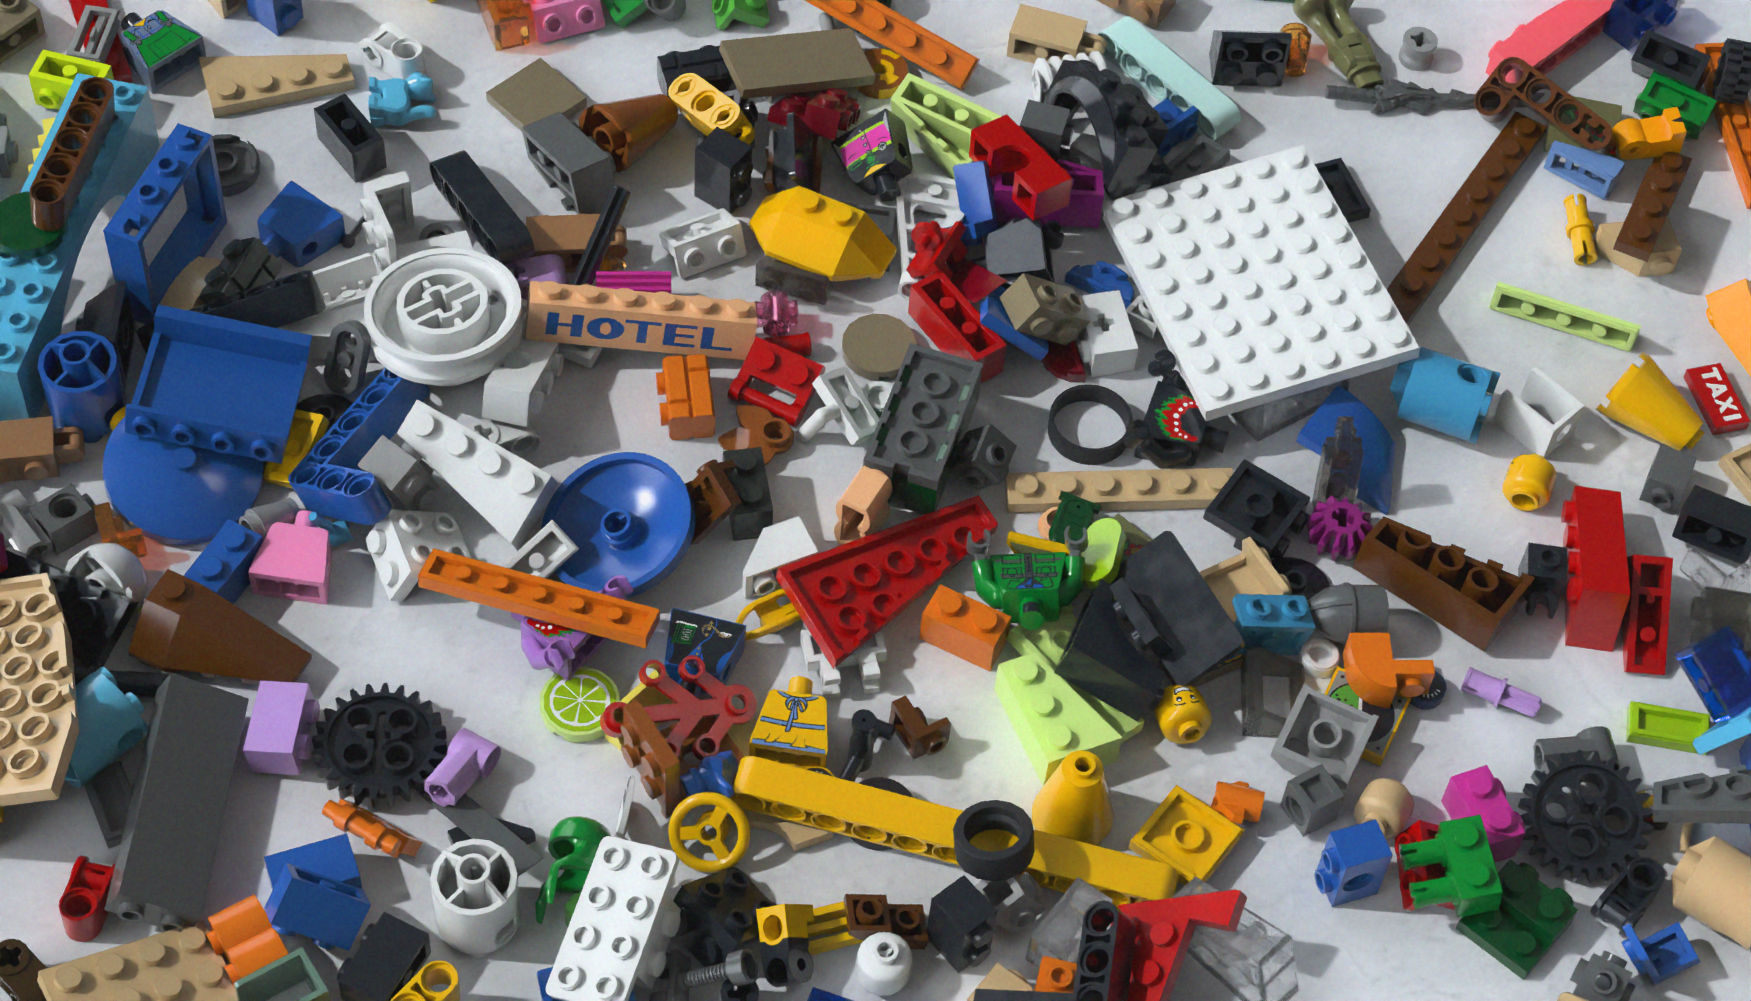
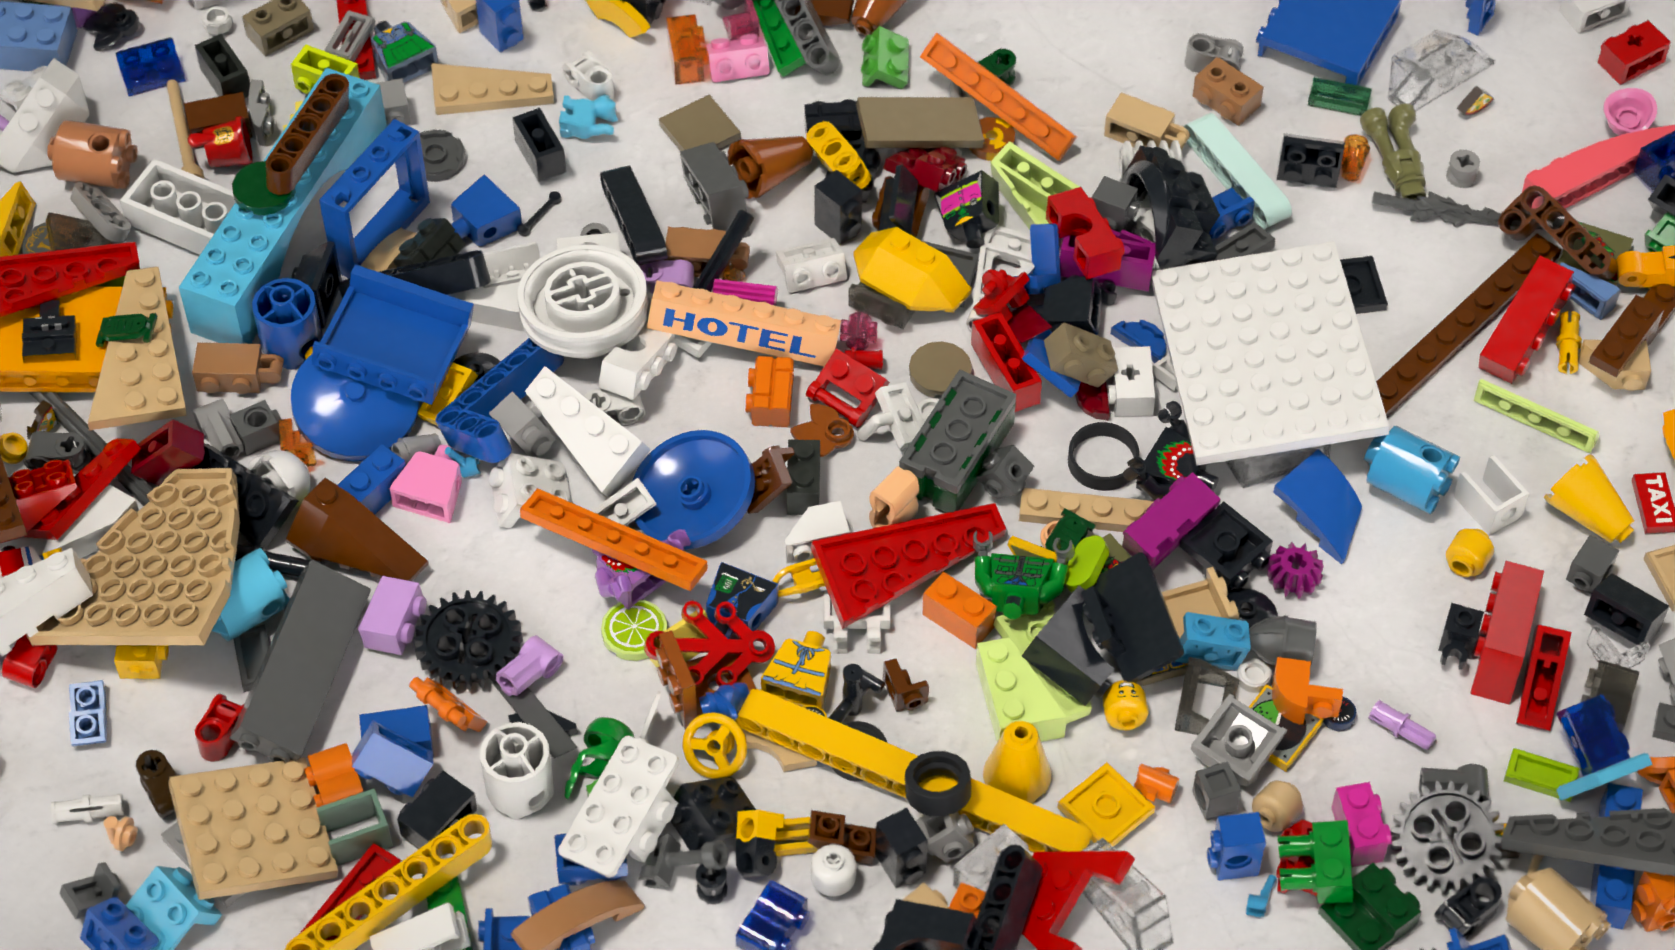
camera: 15 degrees right, 0 degrees up
dark grey plate [324,320,371,395] -> none
white bracket [359,171,415,271] -> none
clear smoke hinge [1312,416,1364,509] -> none
reddish brown wedge [1352,516,1535,652] -> none
none -> light grey brick [375,78,411,126]
none -> magenta wedge [1122,472,1221,570]
none -> dark azure hand [1245,875,1277,917]
none -> red wedge [1478,255,1575,384]

